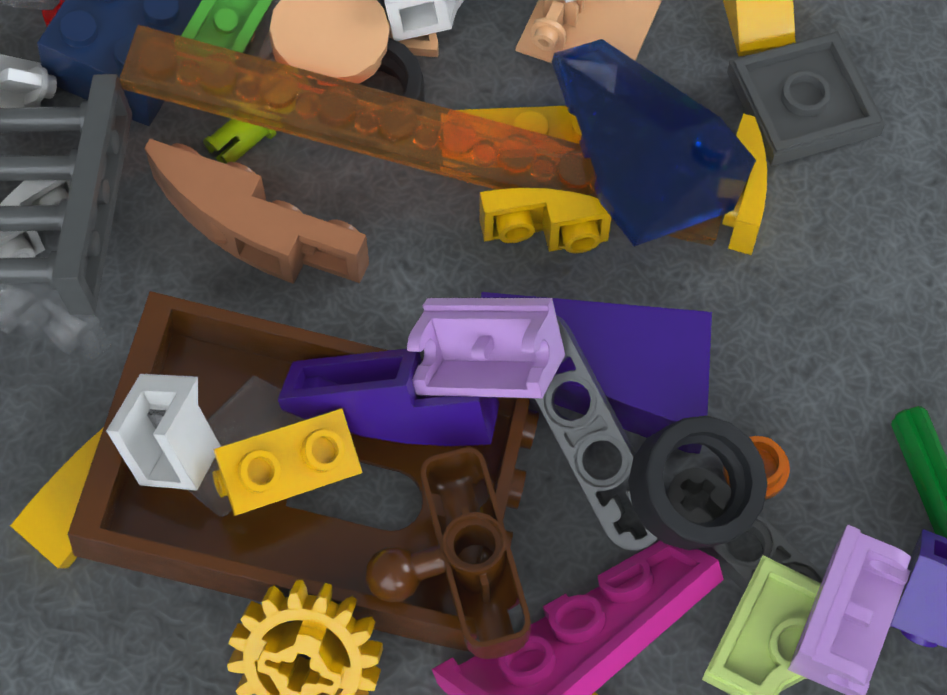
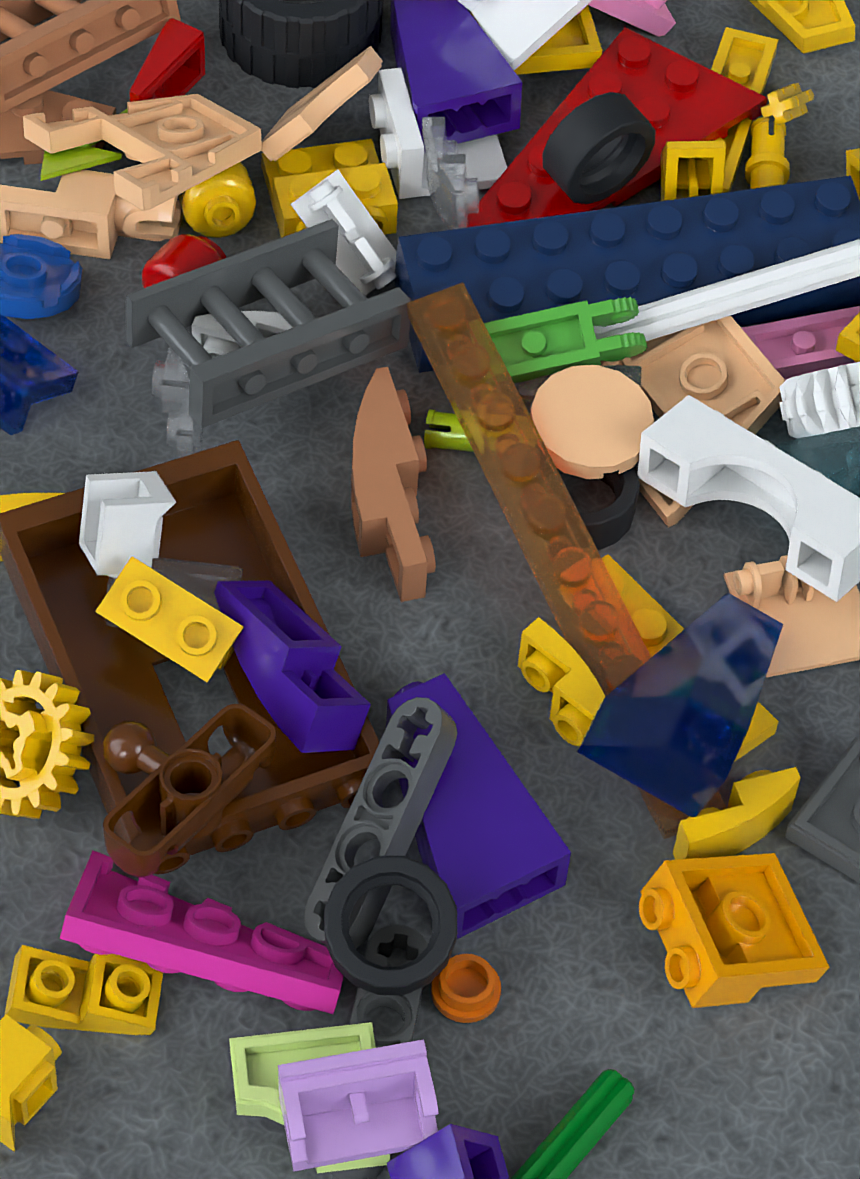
camera: 50 degrees right, 10 degrees down
lavender hinge [407,298,565,398] -> none
none -> light orange plate [639,853,830,1008]

